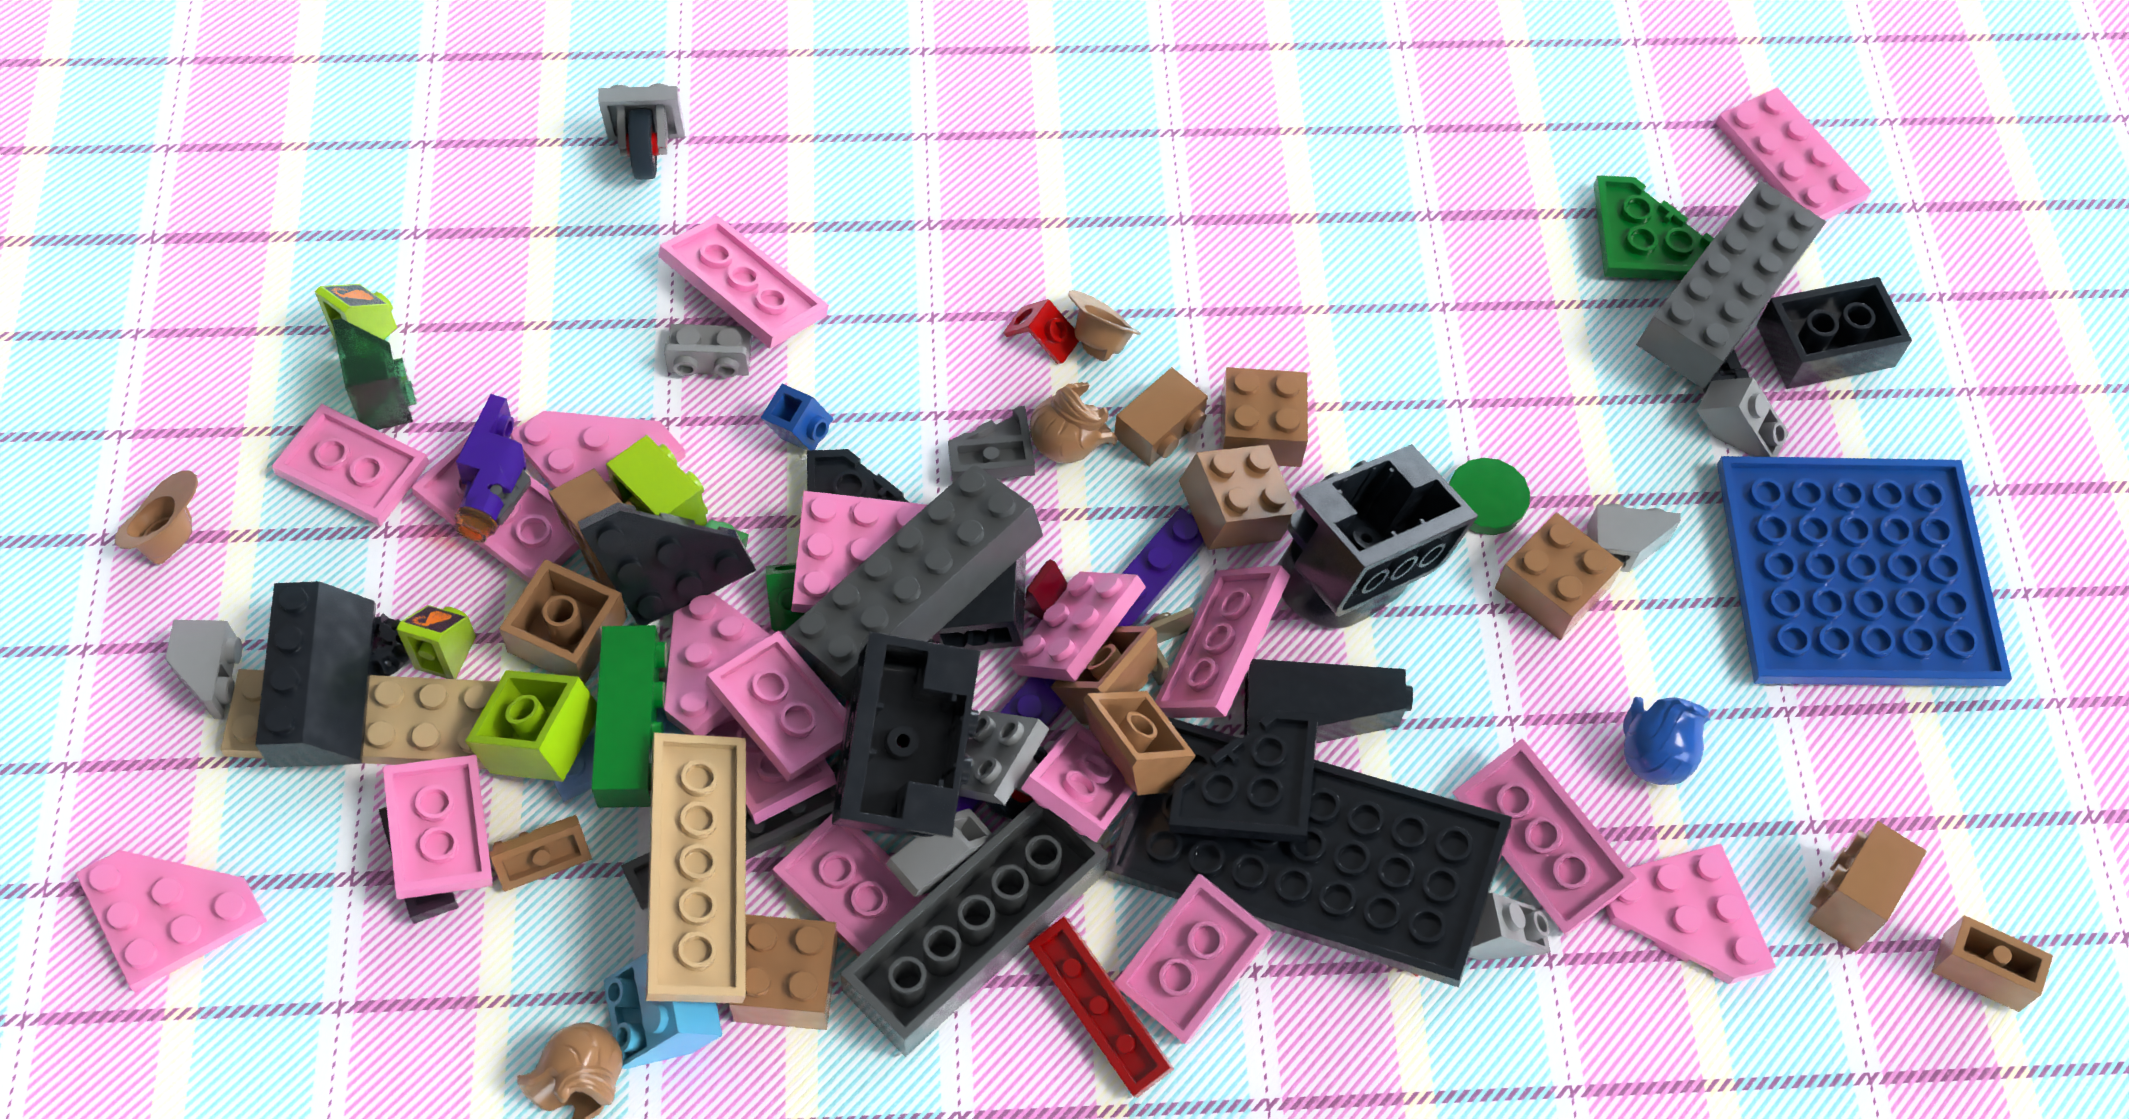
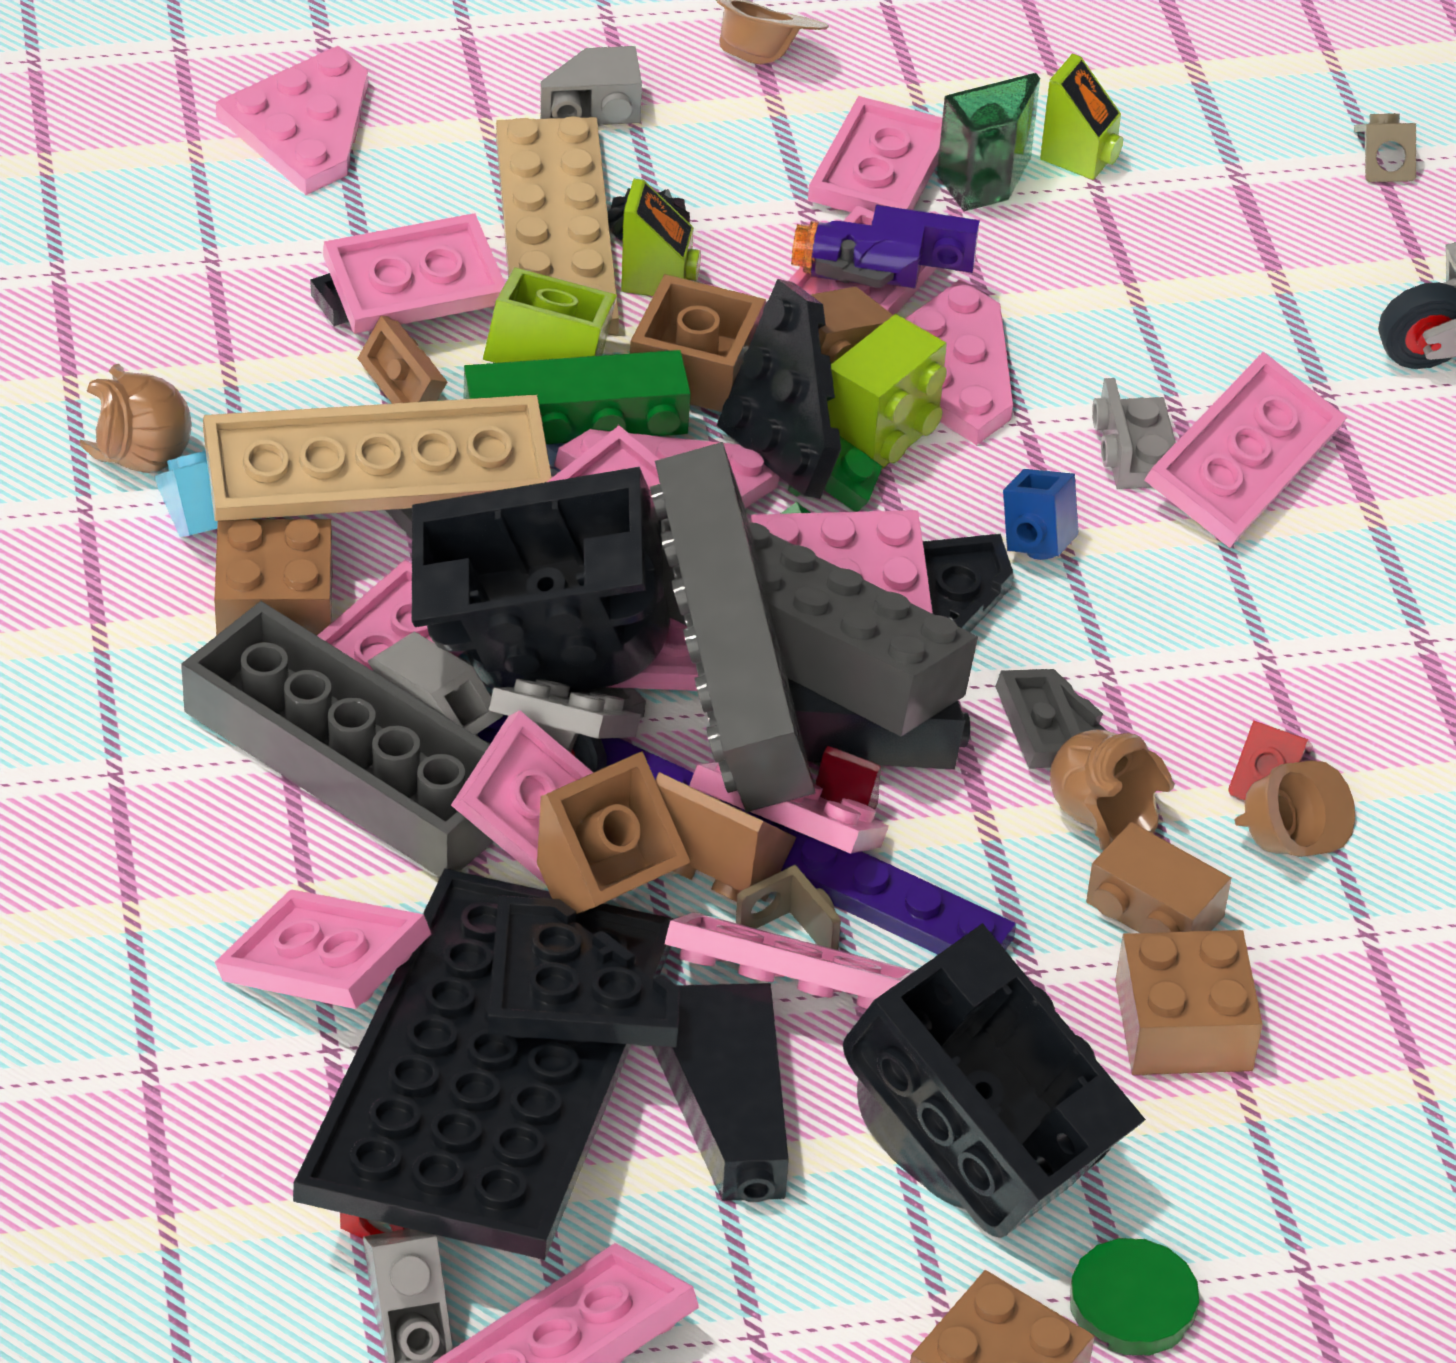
camera: 85 degrees right, 15 degrees down
black slope [255,581,376,768] -> none
red plate [1028,916,1175,1098] -> none
medium nougat brick [1179,445,1297,550] -> none
none -> dark grey brick [650,442,816,812]
none -> dark tan bracket [1354,113,1416,182]

